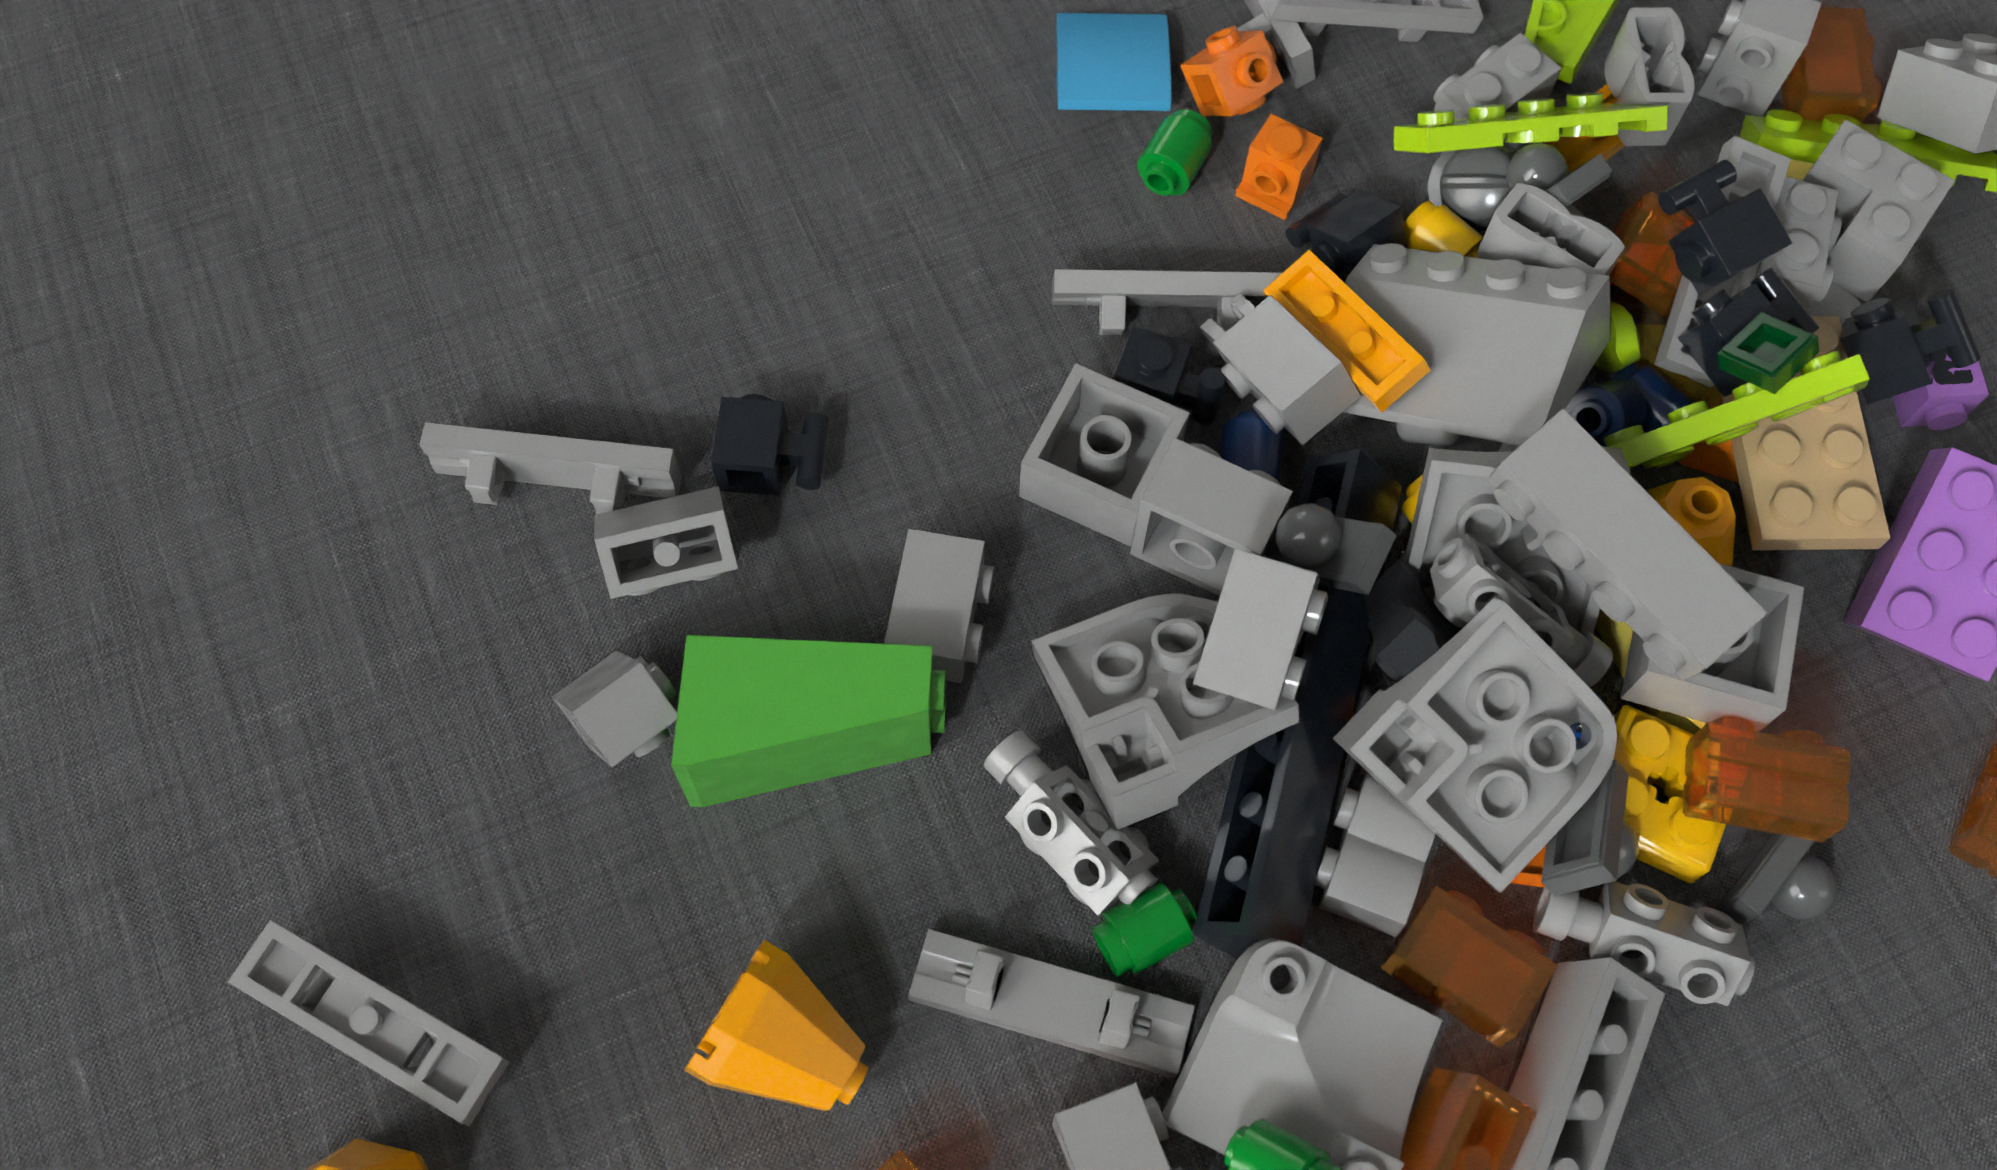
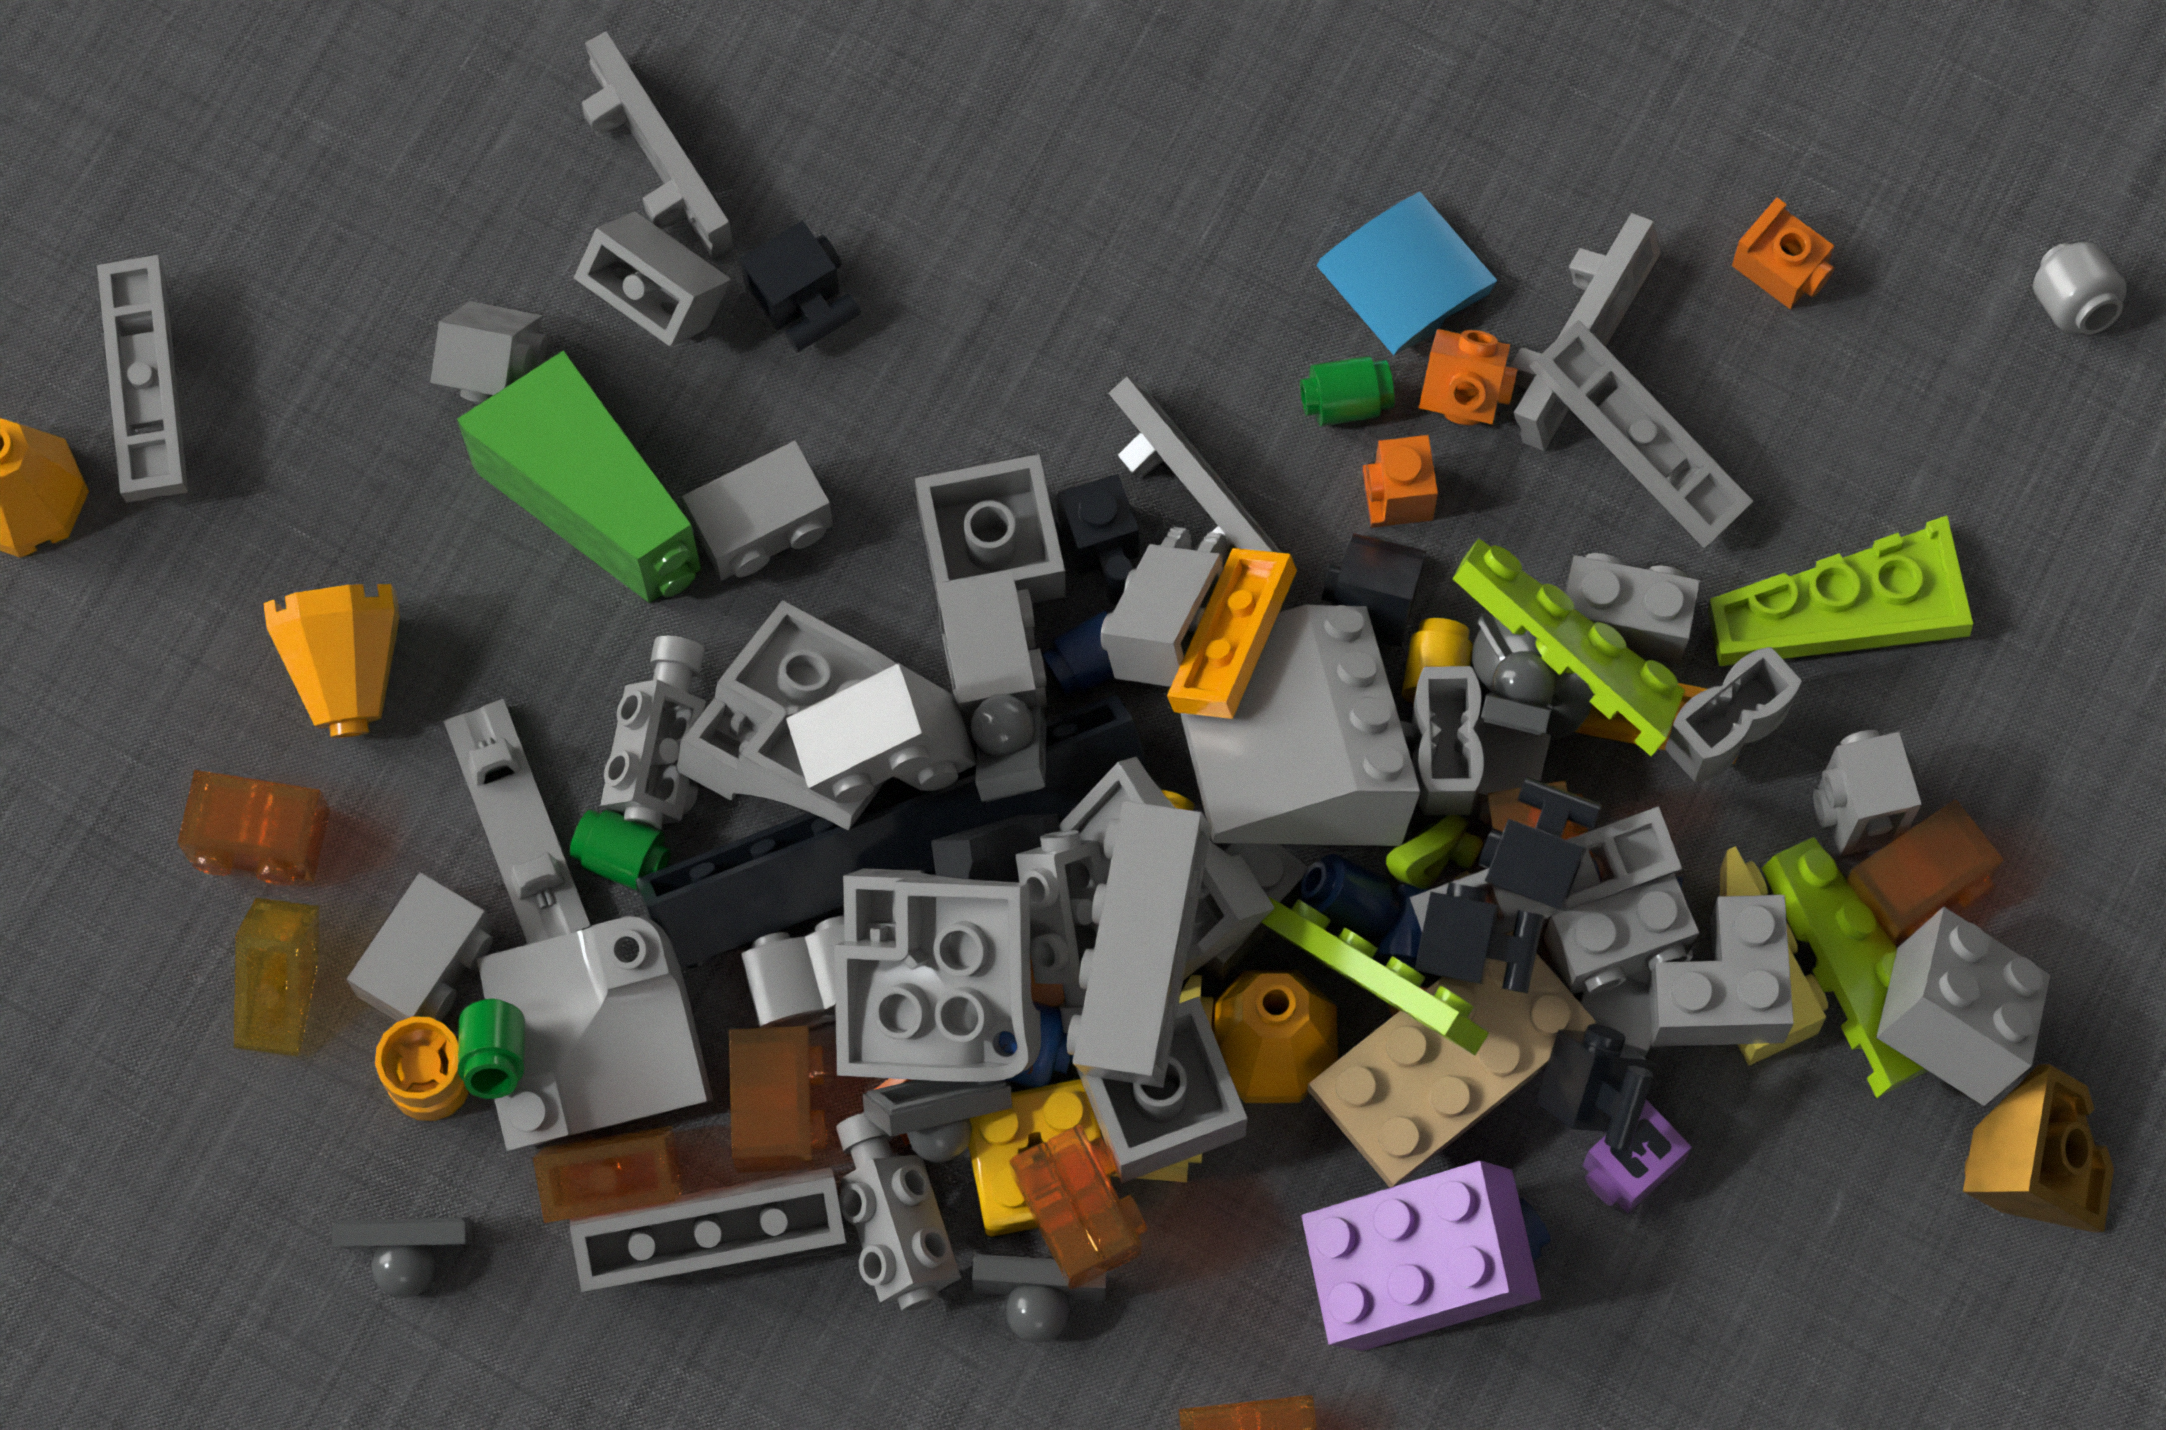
camera: 55 degrees right, 5 degrees up
dark green tile [1717,312,1819,394] -> none

